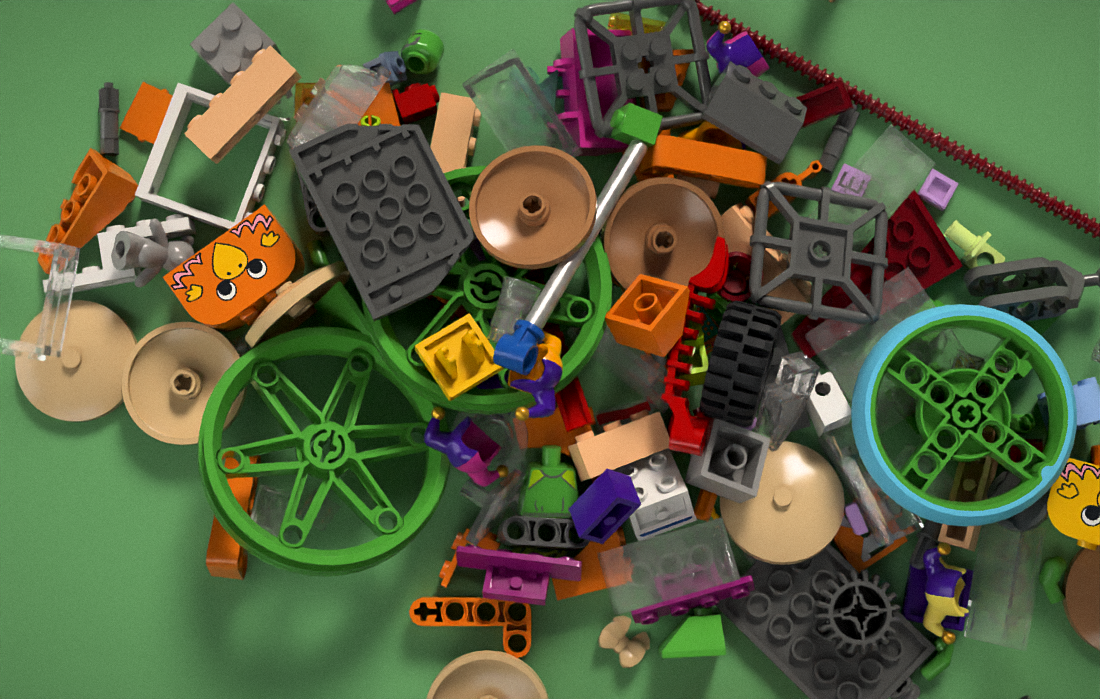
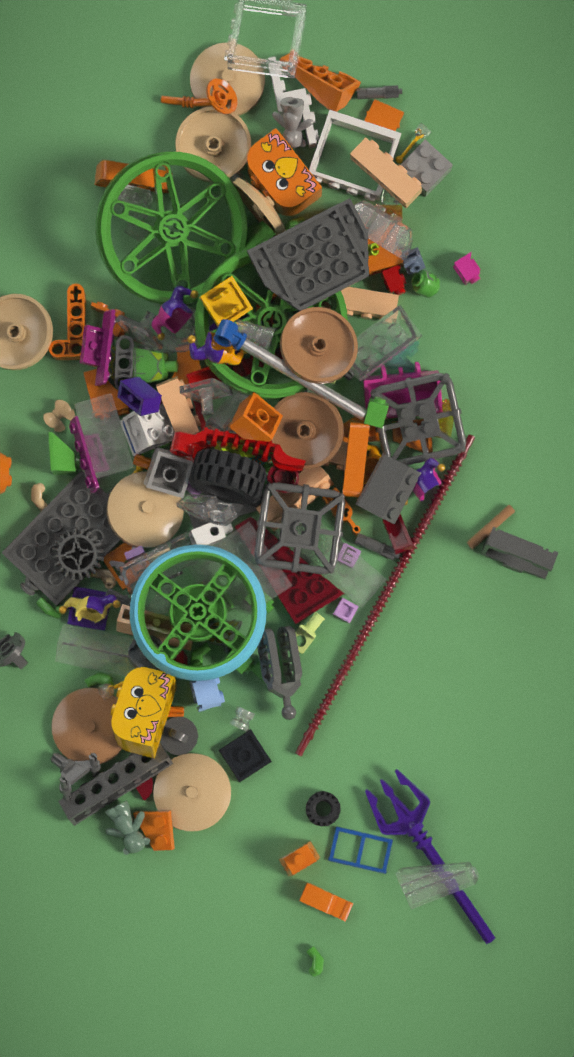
camera: 85 degrees right, 0 degrees up
none -> tan arm [31,483,47,511]
none -> tan arm [91,568,116,589]
none -> clear hinge [98,681,124,700]
none -> orange dish [161,78,238,114]
none -> clear tile [179,378,233,415]
none -> hinge [396,123,432,163]

